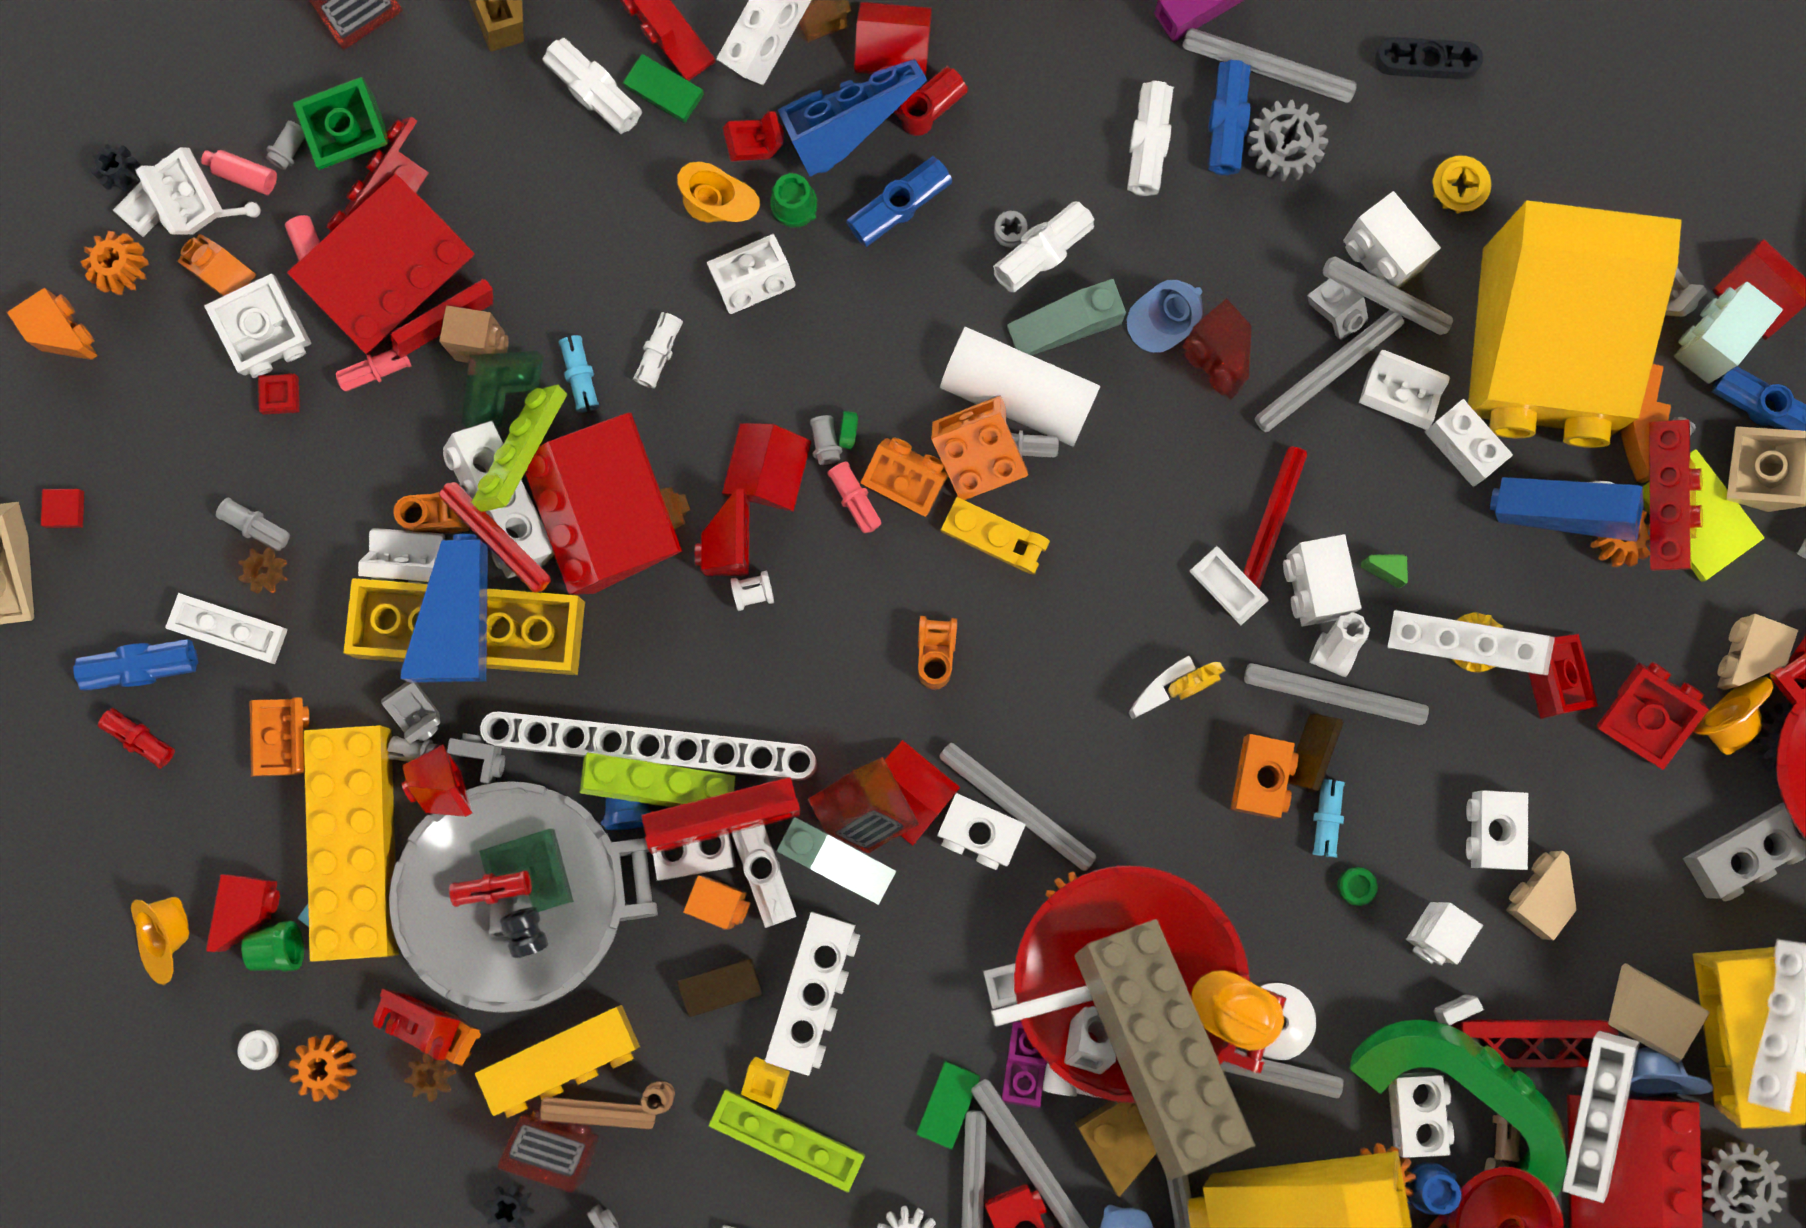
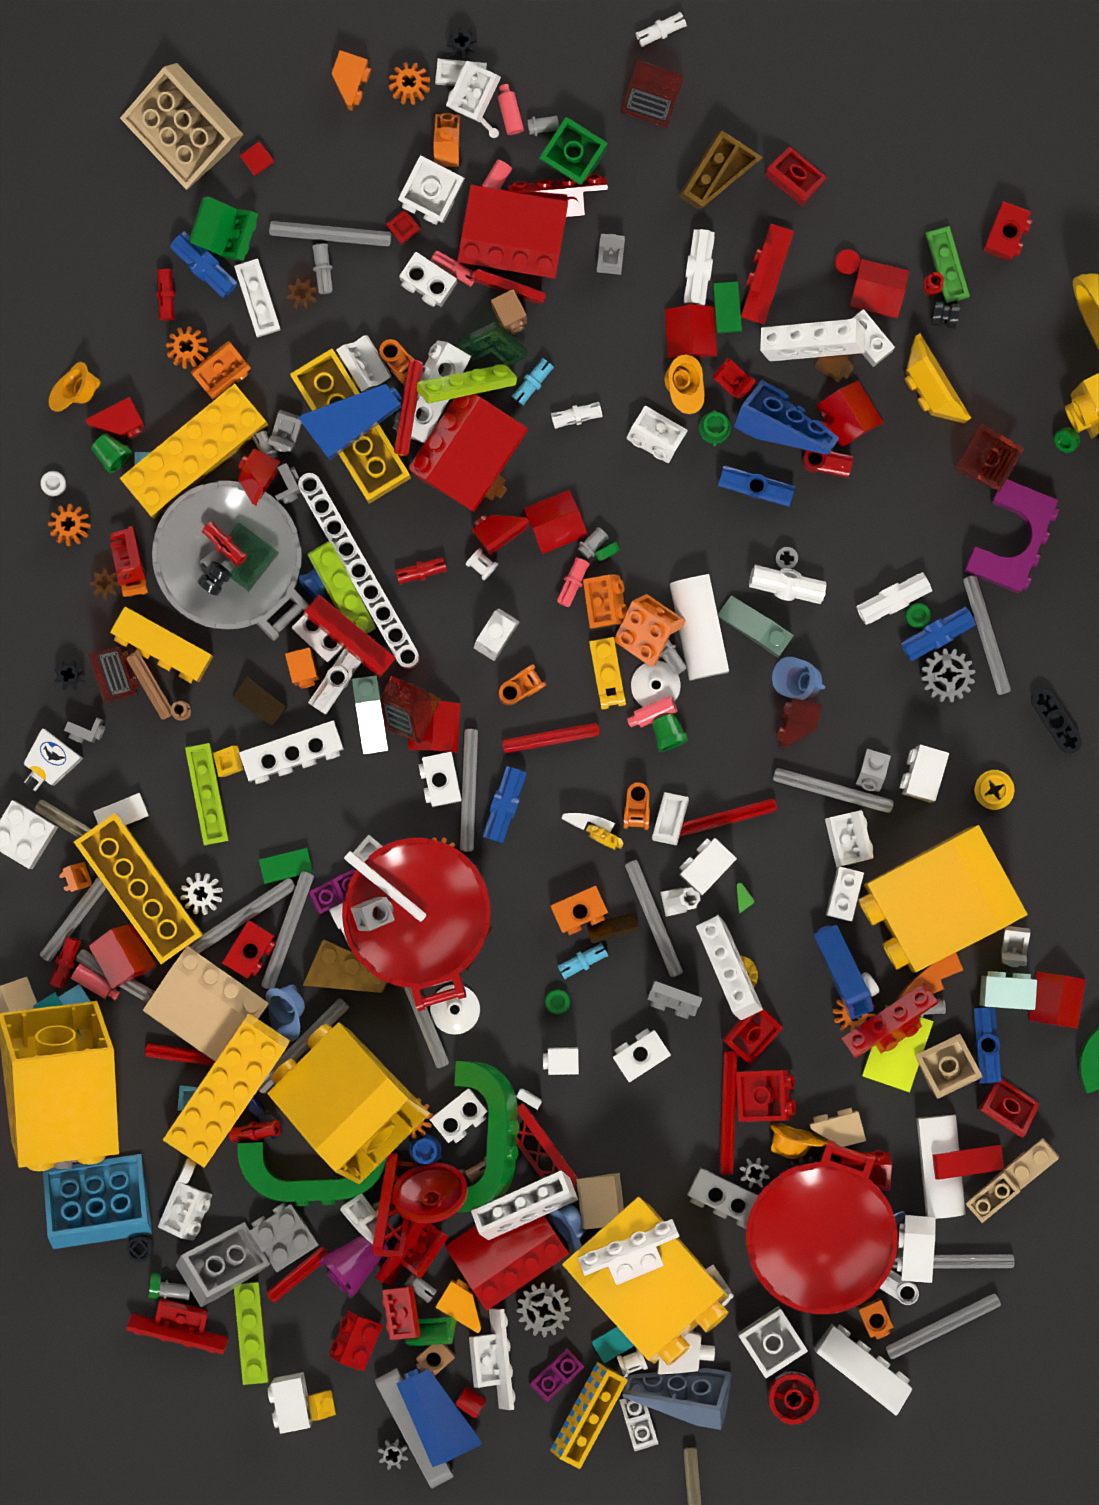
camera: 55 degrees right, 5 degrees up
dark tan brick [1074,919,1255,1181] -> none
light orange piece [1191,971,1284,1050] -> none
light grey axle [1322,257,1453,335] -> none
tan slope [1506,851,1577,940] -> none
none -> orange gear [166,326,208,369]
none -> green bracket [190,197,258,261]
none -> light grey axle [269,221,391,247]
none -> red pin [395,556,447,585]
none -> white brick [399,252,457,307]
none -> white torso [474,609,520,661]
none -> blue piece [483,766,527,844]
none -> red axle [502,723,600,753]
none -> light grey bracket [597,234,625,275]
none -> orange piece [623,782,650,830]
none -> coral cylinder [627,695,678,727]
none -> white dish [631,661,681,707]
none -> light grey plate [647,981,702,1019]
none -> green piece [651,713,689,752]
none -> red slope [665,304,717,359]
none -> red axle [720,1051,737,1175]
none -> light grey gear [739,1157,770,1188]
none -> green tile [905,603,931,629]

